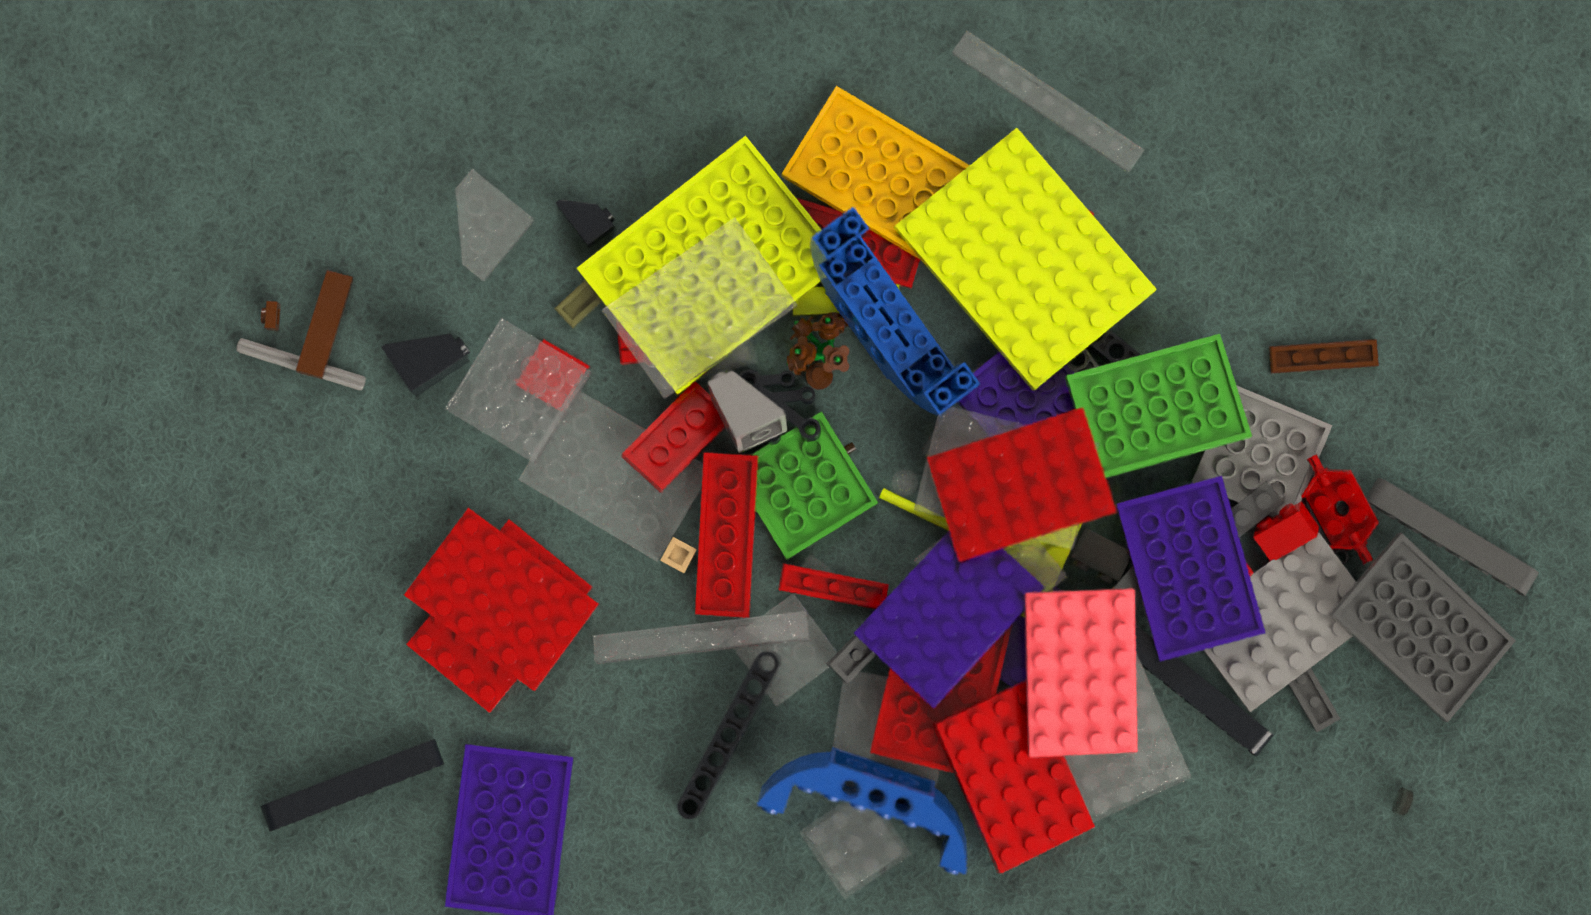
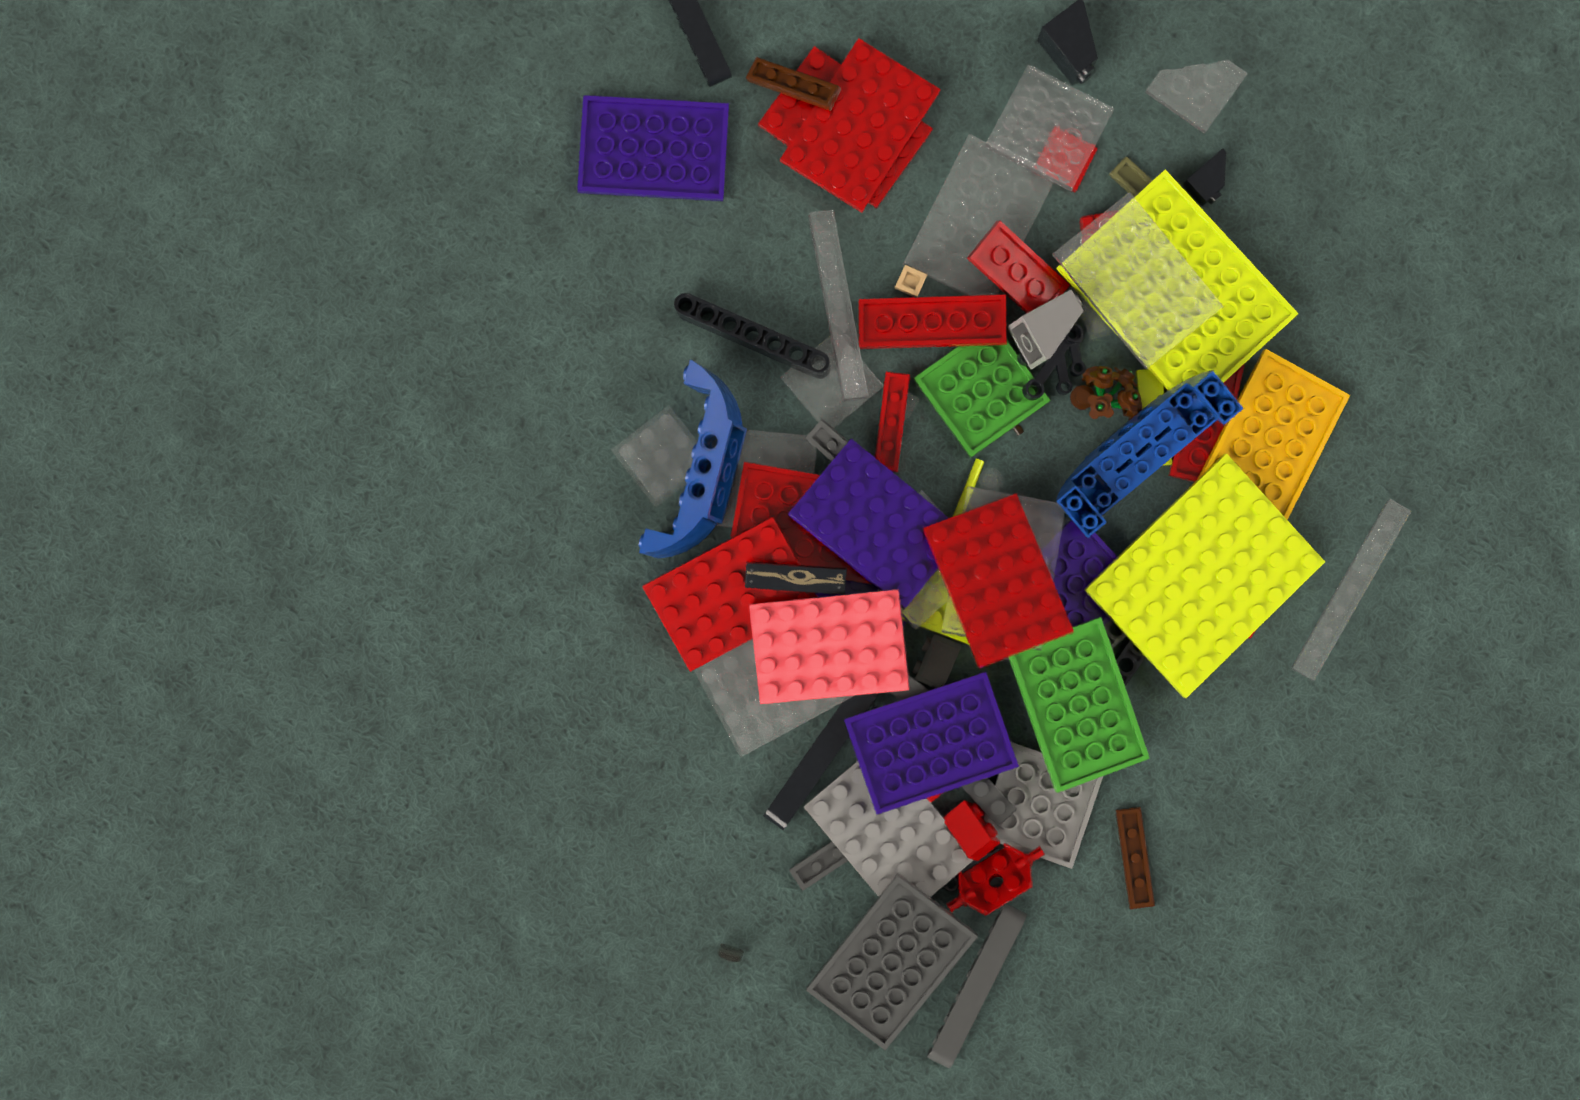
camera: 80 degrees right, 0 degrees up
none -> black tile [745,562,847,595]
none -> reddish brown tile [746,57,842,111]

